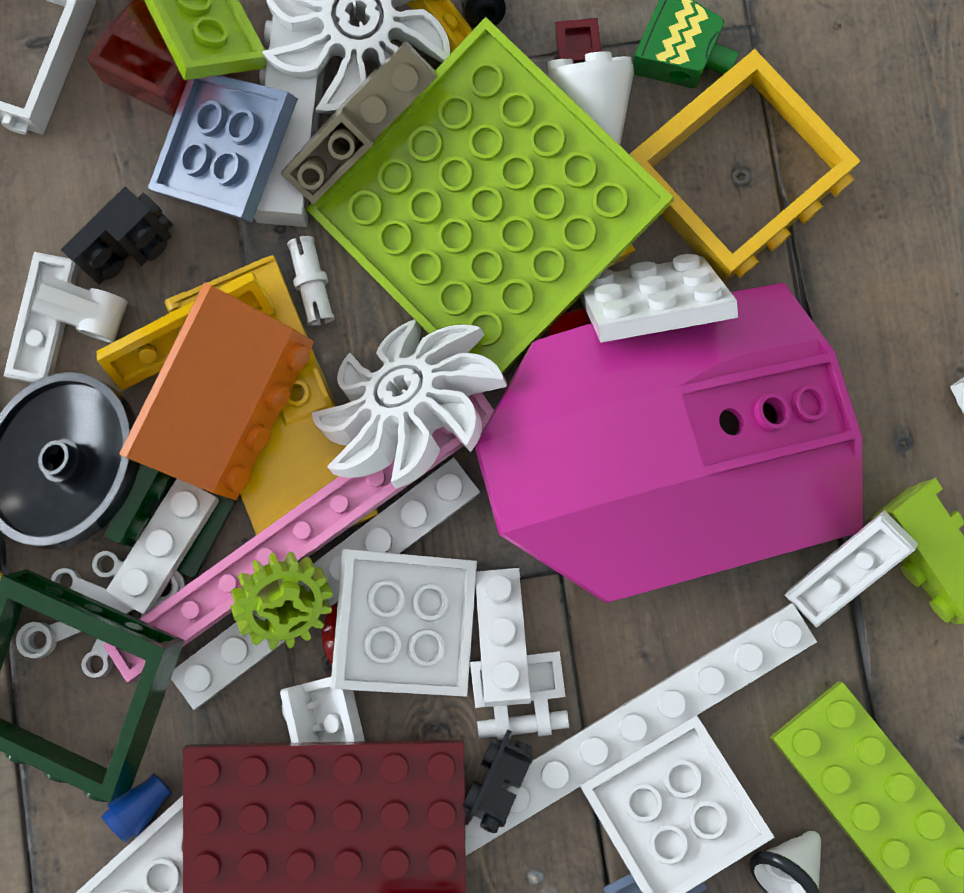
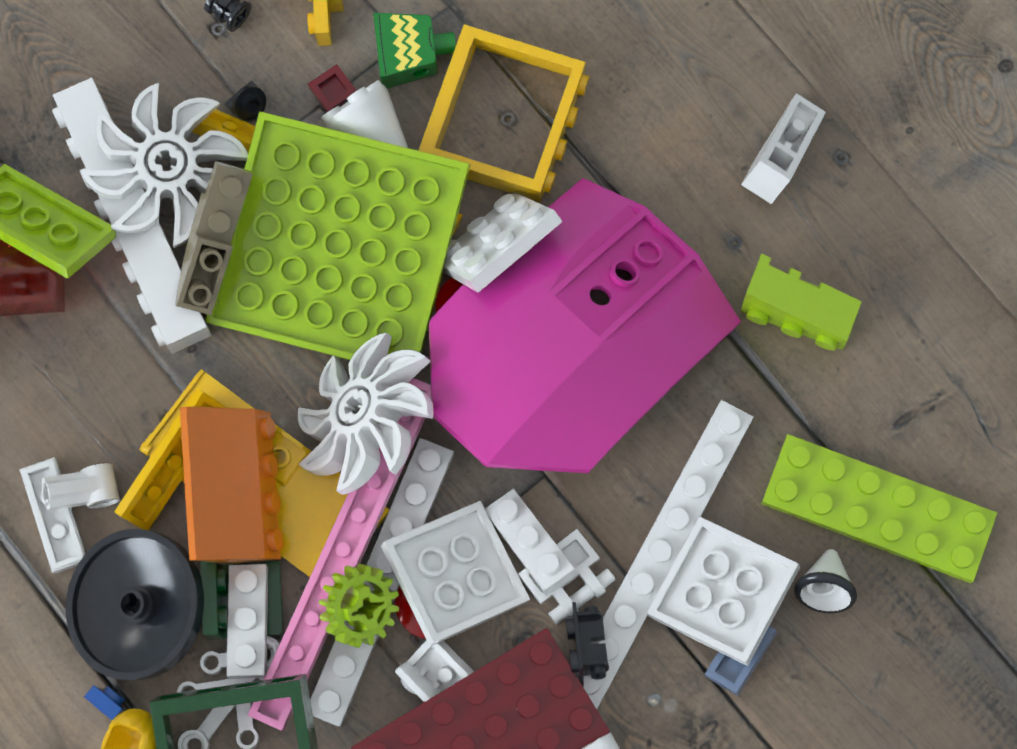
camera: 30 degrees left, 5 degrees down
black plate [61,186,173,285] -> none
sand blue plate [147,75,298,223] -> none
white pin [287,236,335,327] -> none
white tile [785,510,918,628] -> none

